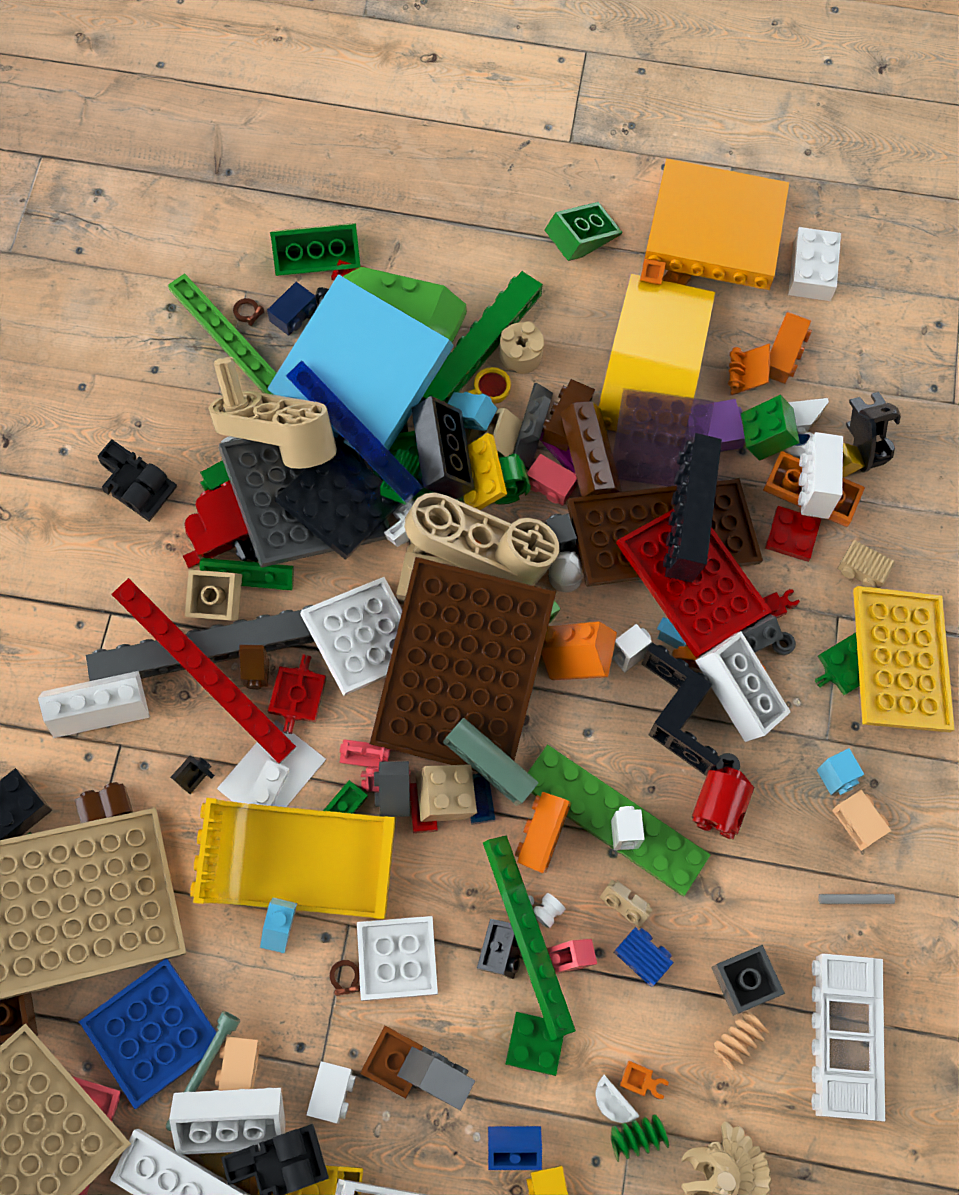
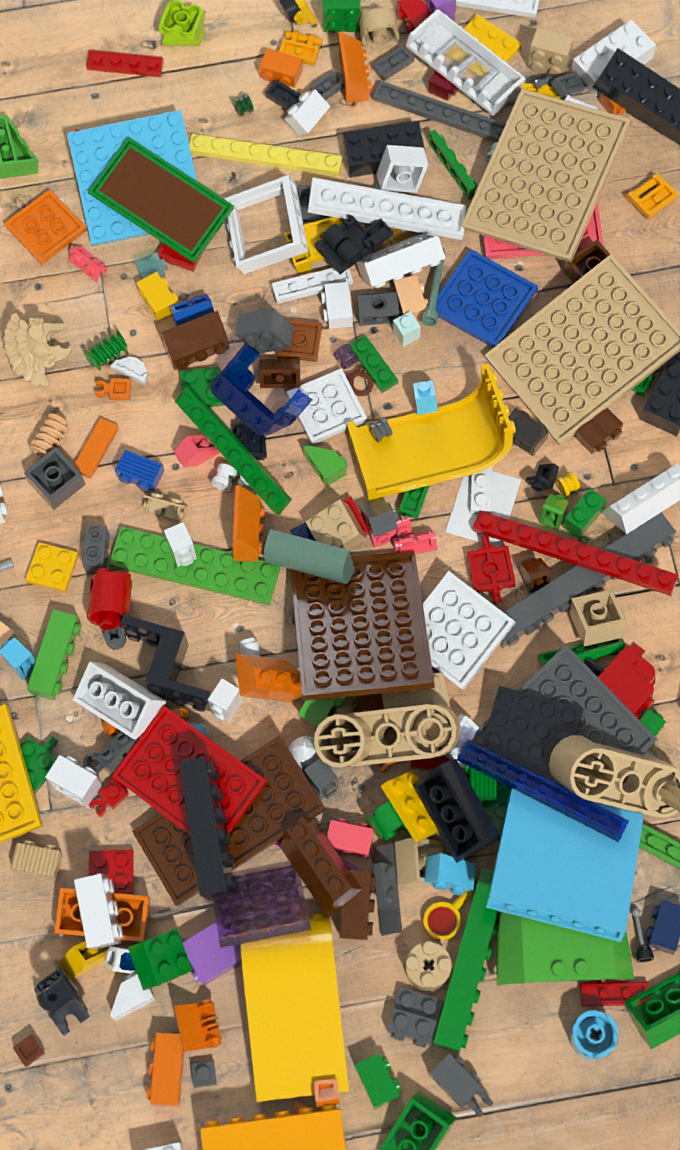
camera: 165 degrees right, 0 degrees up
none -> copper plate [12,1034,45,1067]
none -> yellow plate [25,542,79,593]
none -> bright green brick [27,610,82,700]
none -> white brick [45,755,102,809]
none -> orange tile [73,418,119,479]
none -> dark grey brick [82,525,110,574]
none -> reddish brown slope [161,310,230,370]
none -> dark grey plate [191,1061,217,1088]
none -> clear blue windscreen [211,342,313,437]
none -> white cone [239,637,260,657]
none -> reddish brown brick [259,359,301,388]
none -> white plate [272,268,353,304]
none -> bright green slope [303,445,348,487]
none -> clear purple wheel [334,344,359,369]
none -> green plate [349,335,399,393]
none -> green brick [355,1053,401,1110]
none -> dark grey brick [357,291,399,326]
none -> dark grey wheel [368,417,393,442]
none -> dark grey plate [387,987,443,1048]
none -> light aqua brick [393,311,421,347]
none -> dark grey hinge [429,1054,493,1117]
none -> clear smoke brick [508,408,549,456]
none -> bright green slope [539,494,569,530]
none -> yellow wheel [556,472,581,497]
none -> green brick [563,488,607,539]
none -> medium azure brick [570,1010,619,1060]

